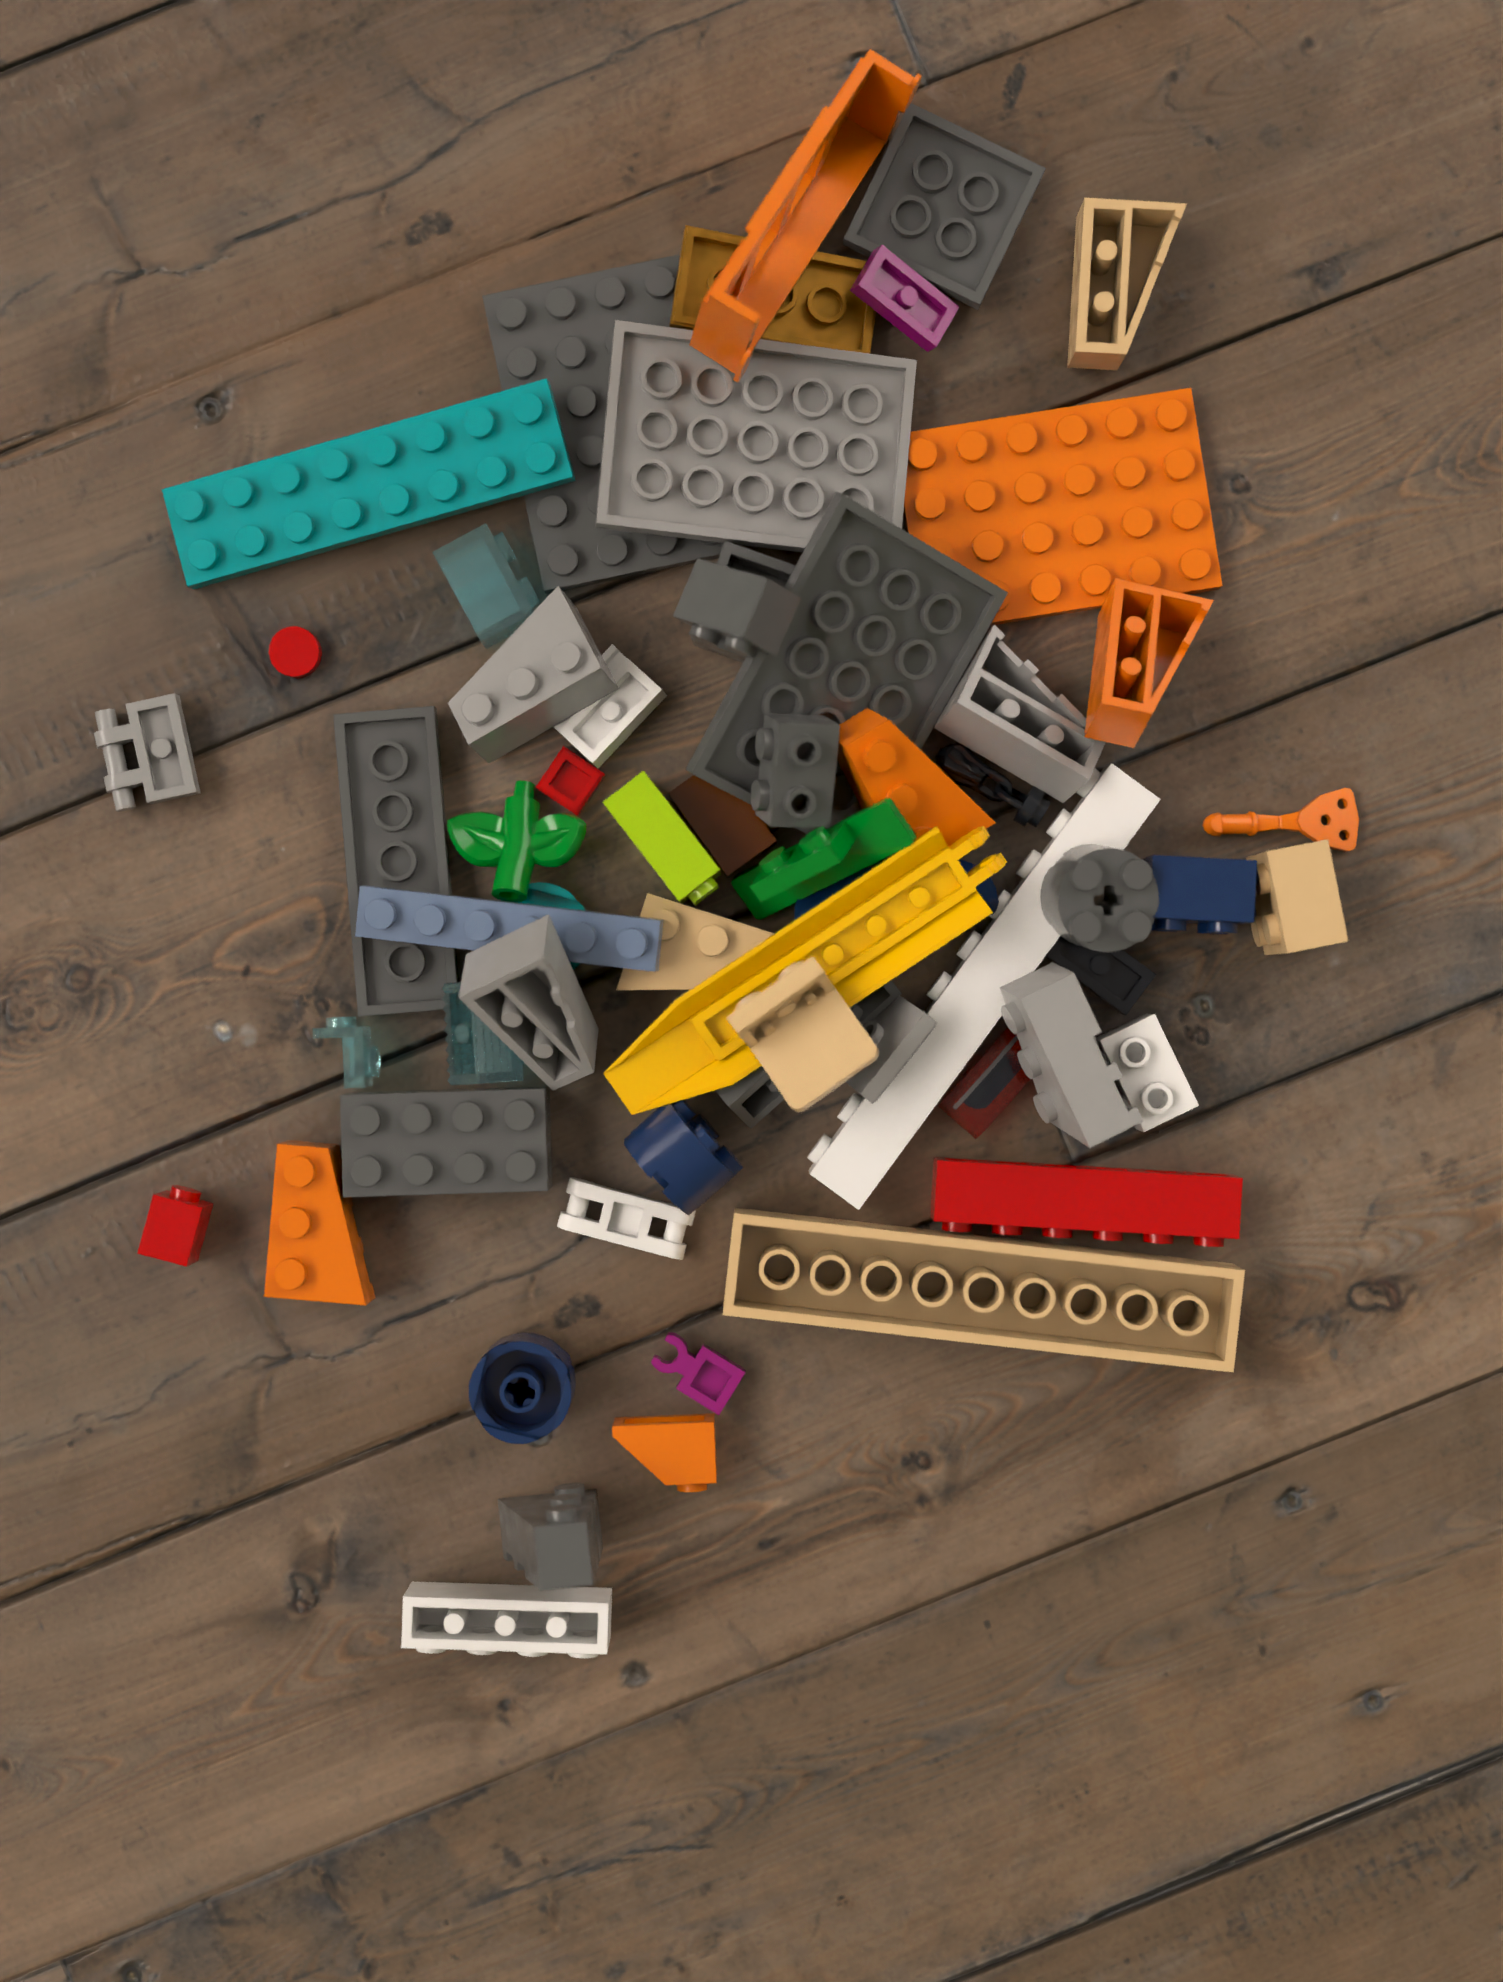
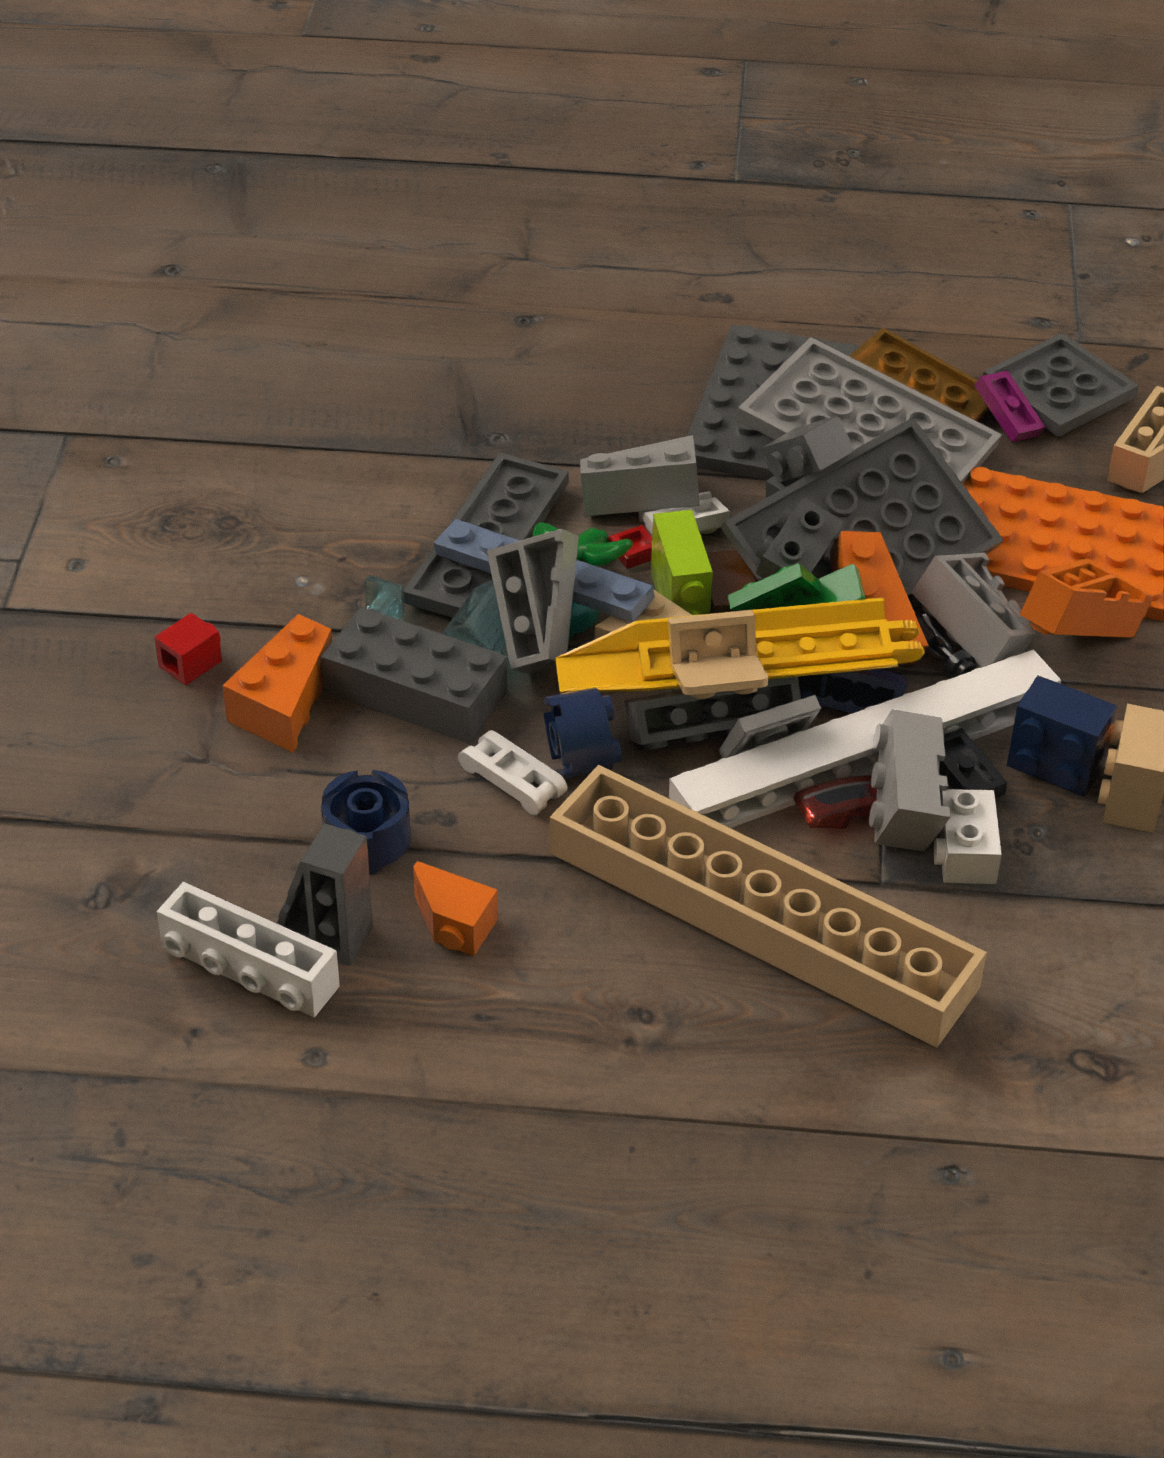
camera: 20 degrees right, 45 degrees down
light grey plate [94,693,201,811] -> none
teal plate [162,378,576,590] -> none
red tile [269,626,322,678] -> none
clear light blue brick [433,523,541,649] -> none
magenta plate [651,1332,746,1415] -> none
orange piece [689,49,922,383] -> none
red brick [930,1157,1243,1247] -> none
dark grey brick [1040,844,1159,952] -> none

